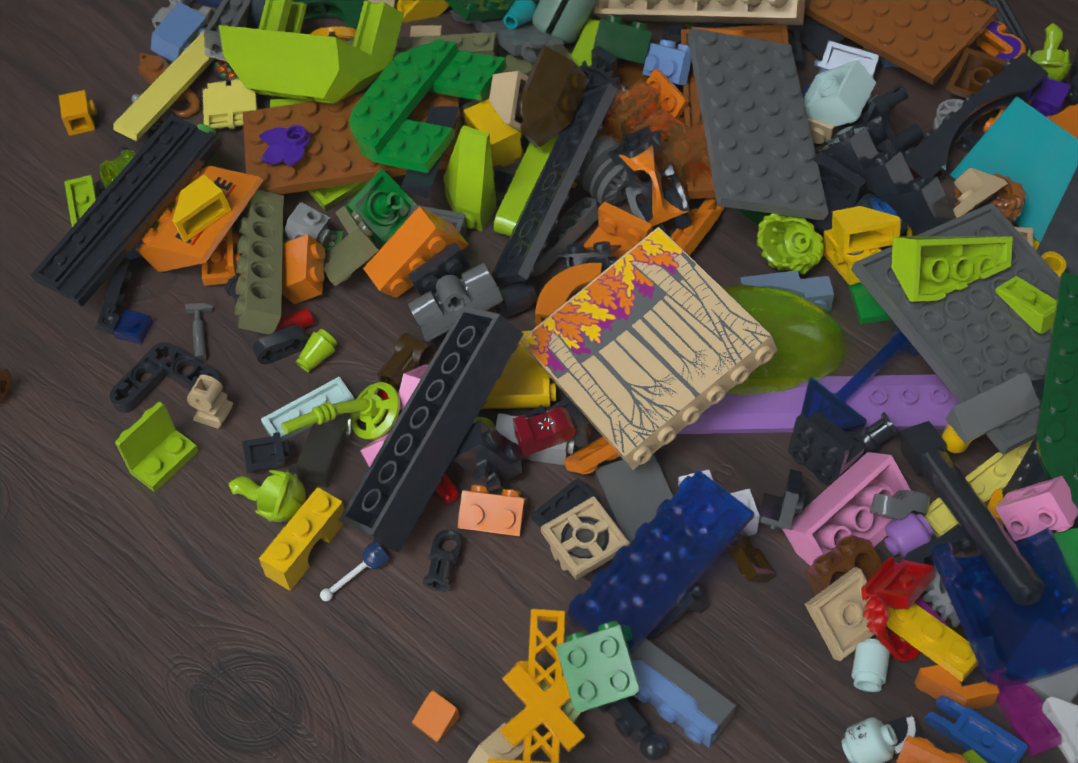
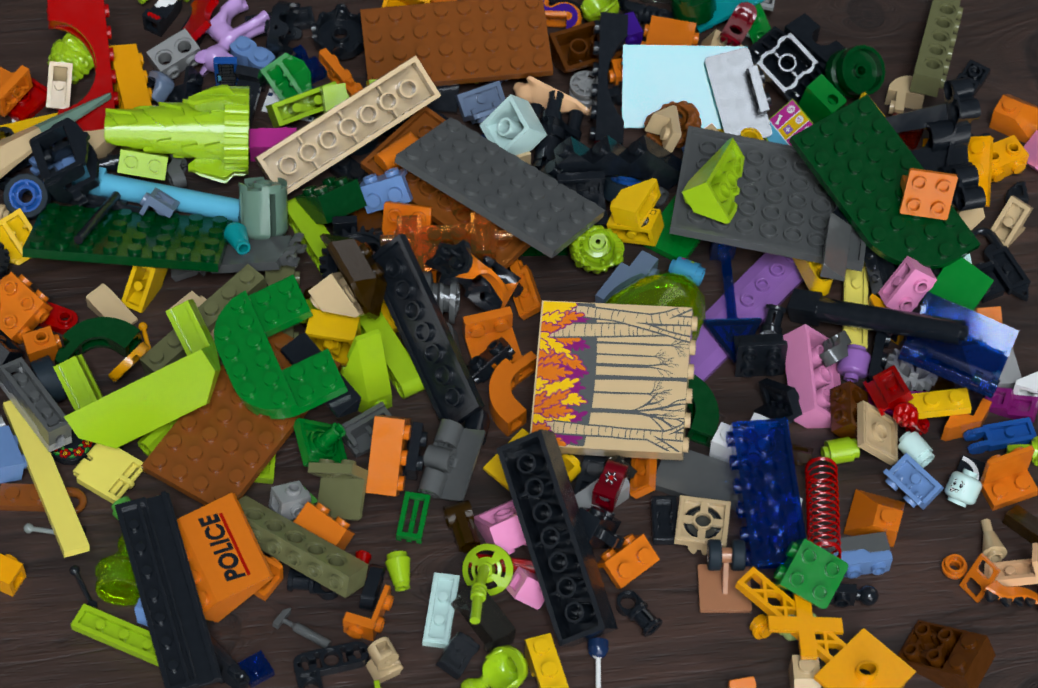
camera: 55 degrees left, 0 degrees up
yellow slope [172,175,231,243] -> none
dark purple plate [260,125,311,166] -> none
lime slope [995,276,1057,334] -> none
none -> orange bracket [343,584,394,641]
none -> green tile [396,491,431,544]
none -> light nougat animal [513,75,590,115]
none -> dark azure brick [668,256,706,286]
none -> dark green arch [687,374,719,447]
none -> nougat plate [697,539,752,613]
none -> red piece [805,457,842,559]
none -> lime brick [821,437,860,466]
none -> orange slope [844,489,905,547]
none -> medium blue bracket [883,453,944,510]

